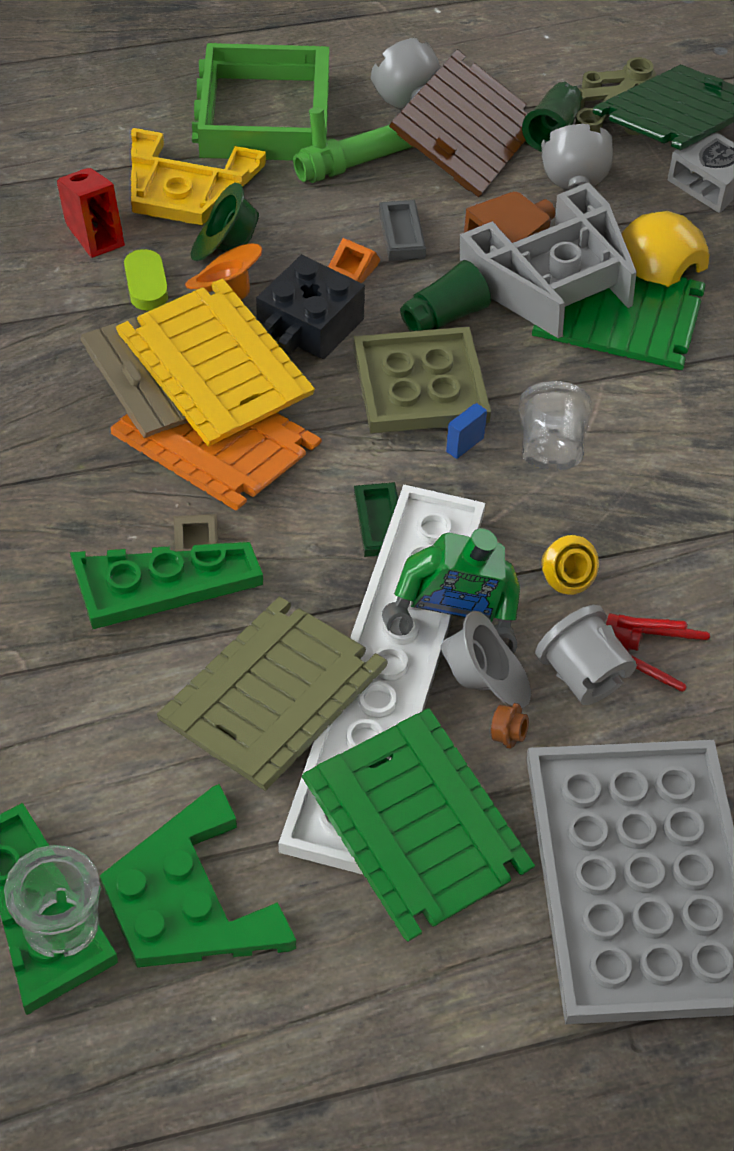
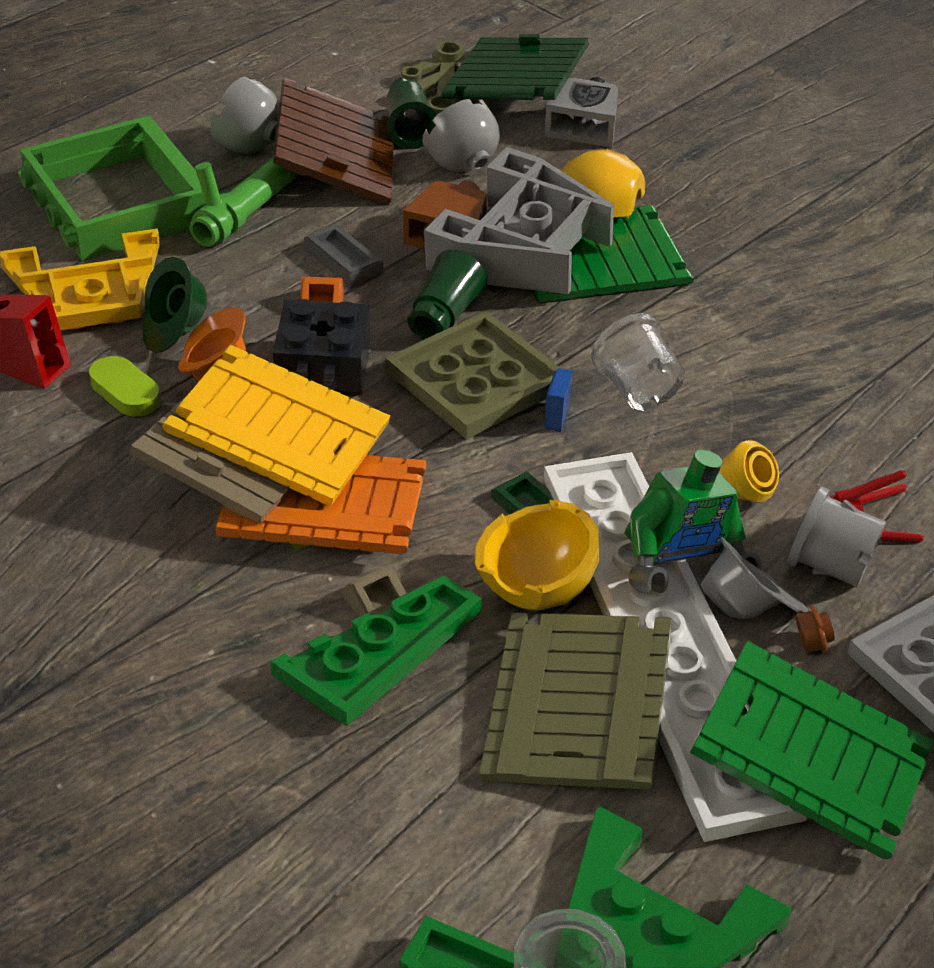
camera: 30 degrees left, 10 degrees down
none -> yellow cylinder [475,500,599,611]

